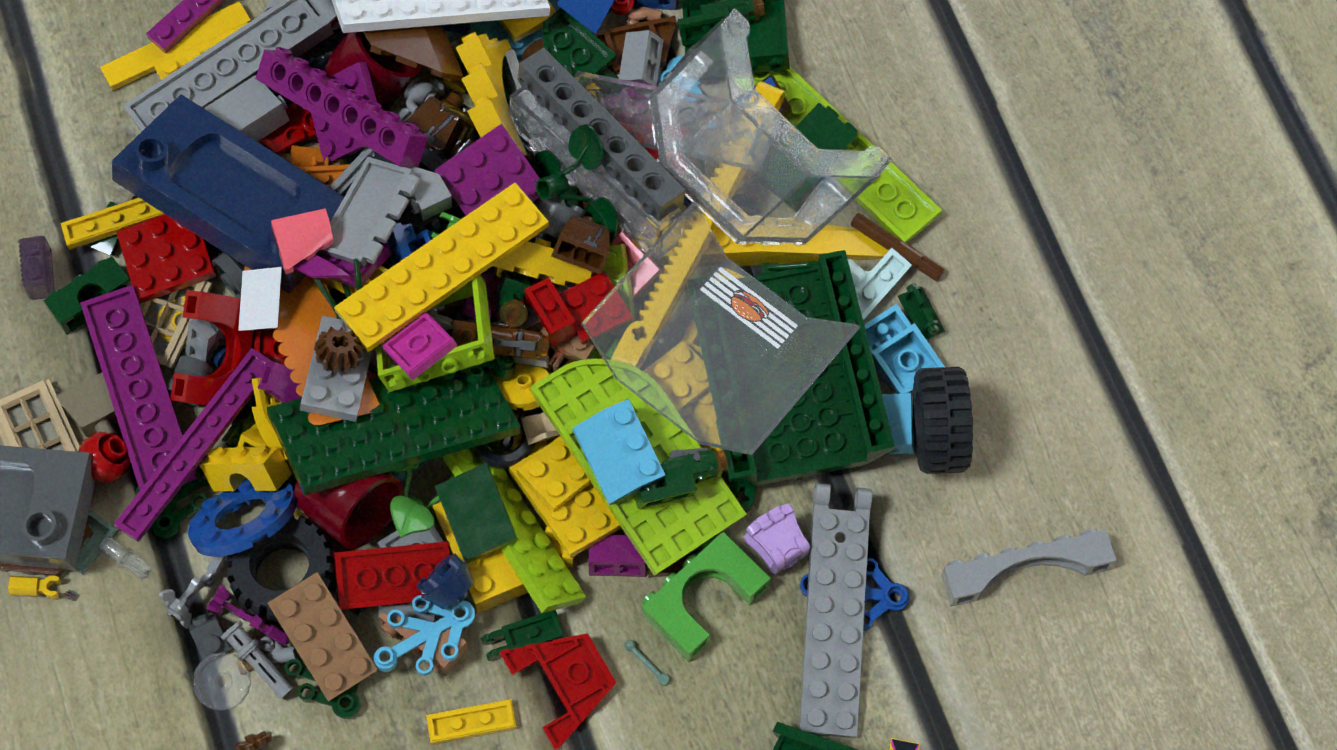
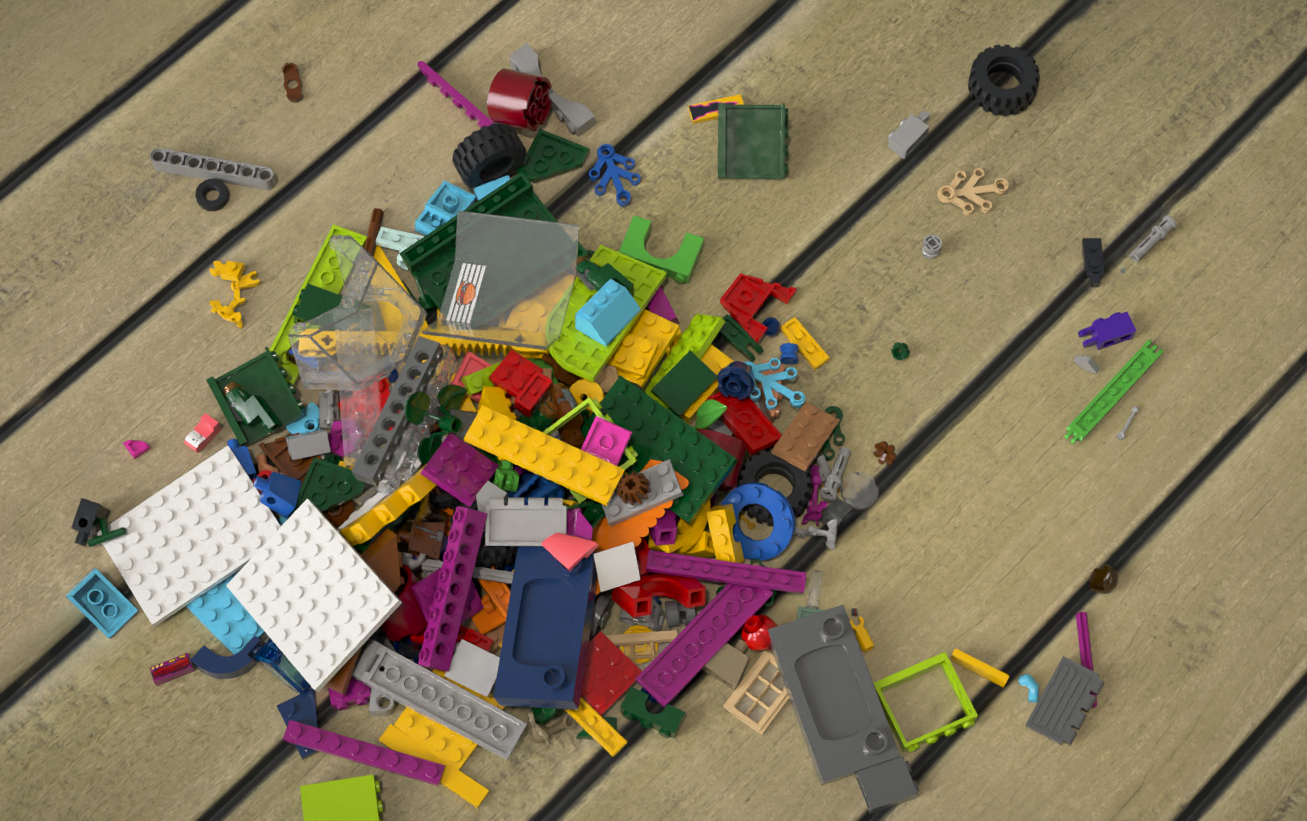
camera: 115 degrees left, 0 degrees up
clear purple brick [18,236,55,300] -> none
reddish brown torso [551,215,610,274] -> none
sand green hinge [624,640,669,686] -> none
lavender piece [743,503,810,575] -> none
light grey hinge [799,483,872,738] -> none
dark green hinge [898,283,945,339] -> none
none -> light grey beam [150,148,276,190]
none -> black tyre [195,179,229,211]
none -> yellow plate [209,261,246,282]
none -> yellow piece [209,271,260,329]
none -> reddish brown piece [282,62,302,103]
none -> magenta hinge [417,61,494,128]
none -> dark red brick [487,68,552,132]
none -> dark green plate [516,129,590,183]
none -> clear blue tile [762,317,781,337]
none -> blue wheel [780,343,799,365]

